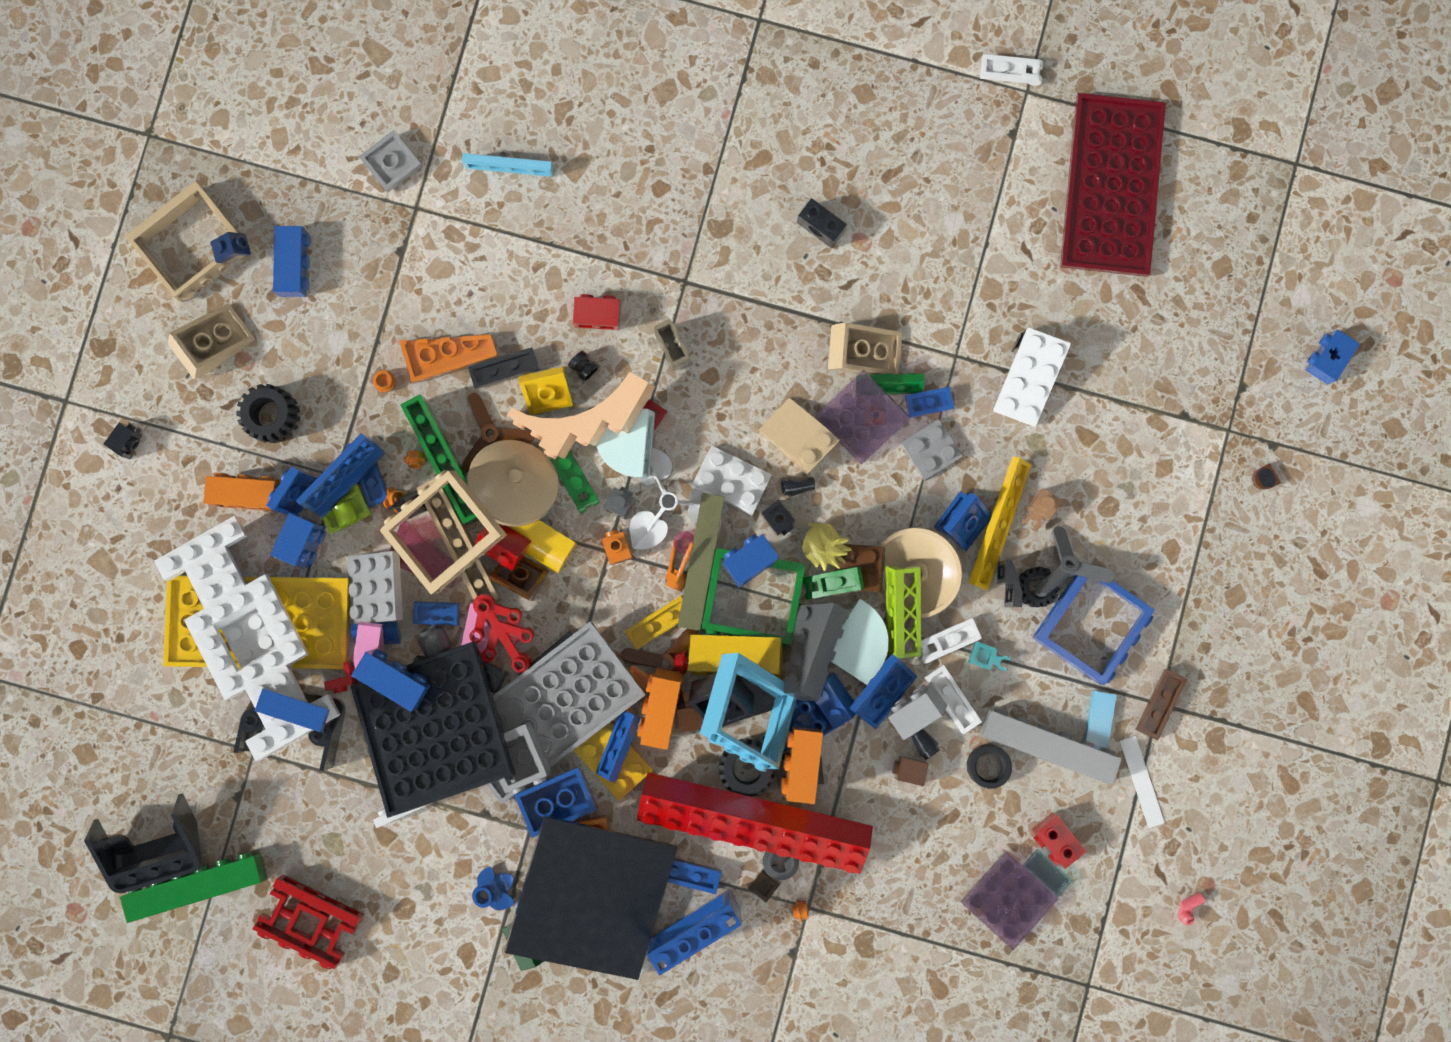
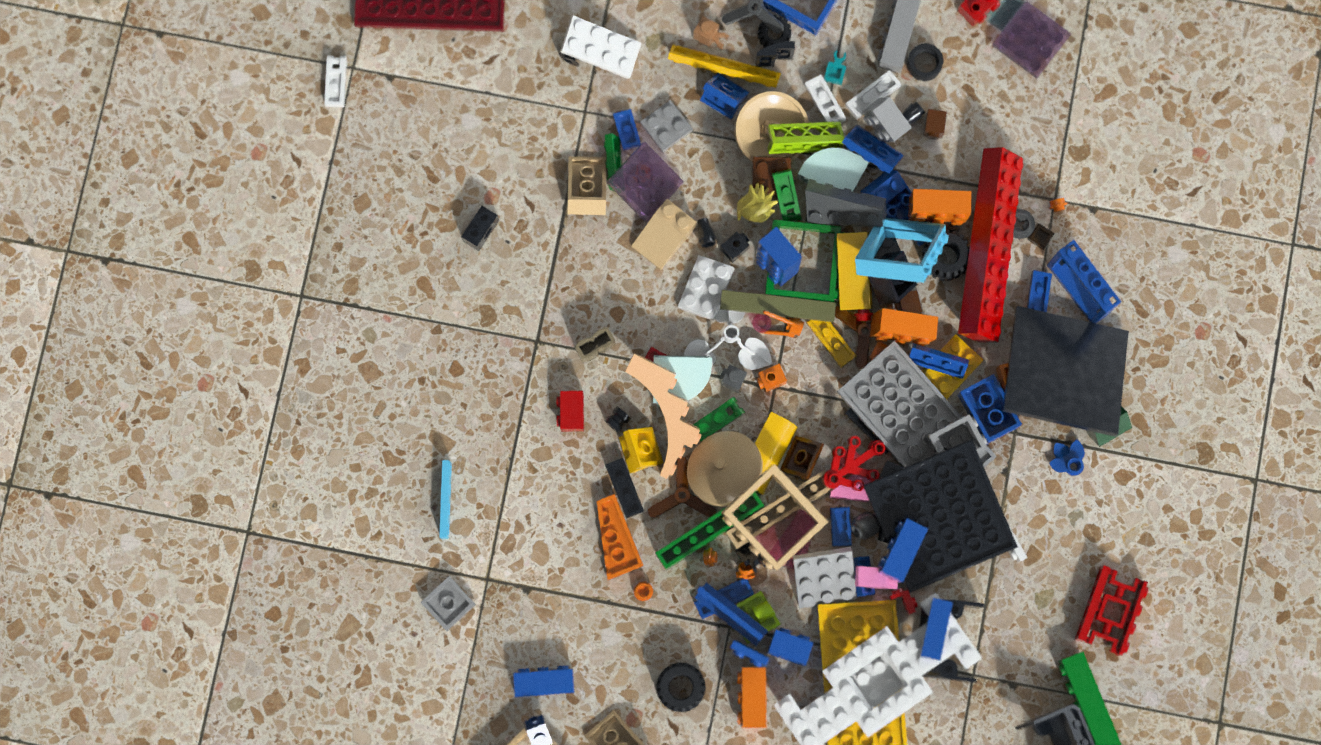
camera: 90 degrees left, 5 degrees down
red brick [474,524,531,571] -> none

